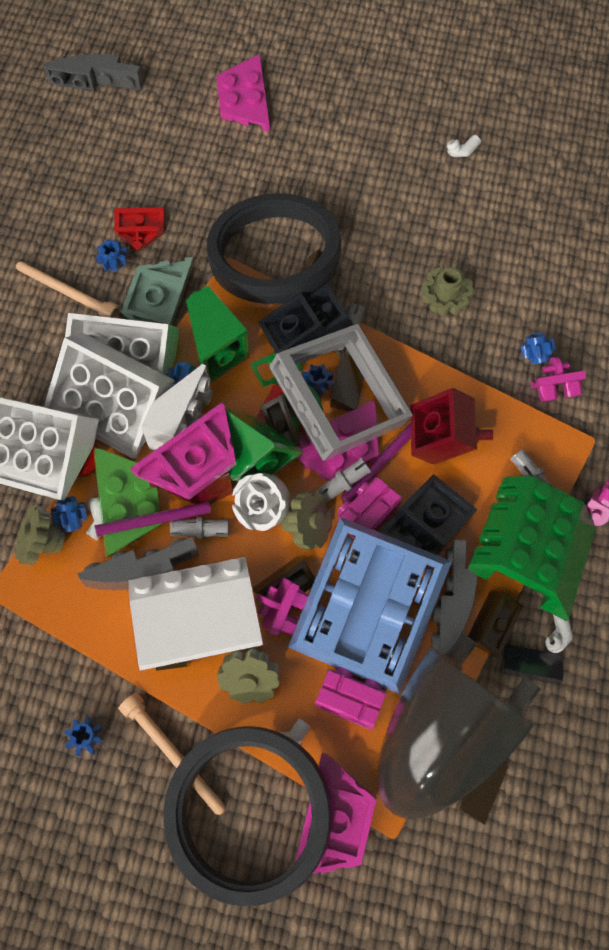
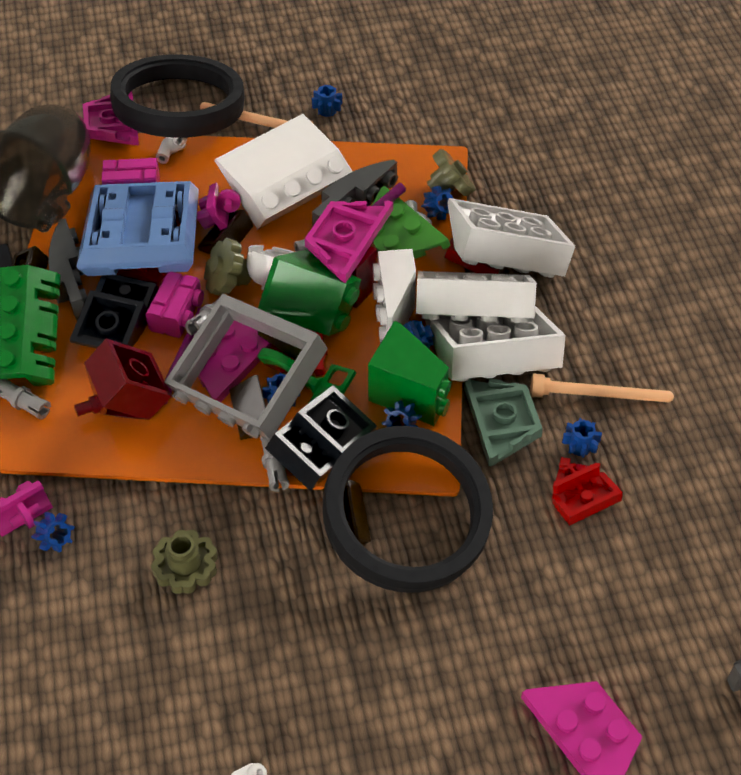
camera: 155 degrees right, 15 degrees down
olive plant [217,647,281,704] -> none
none -> blue gear [382,400,422,427]

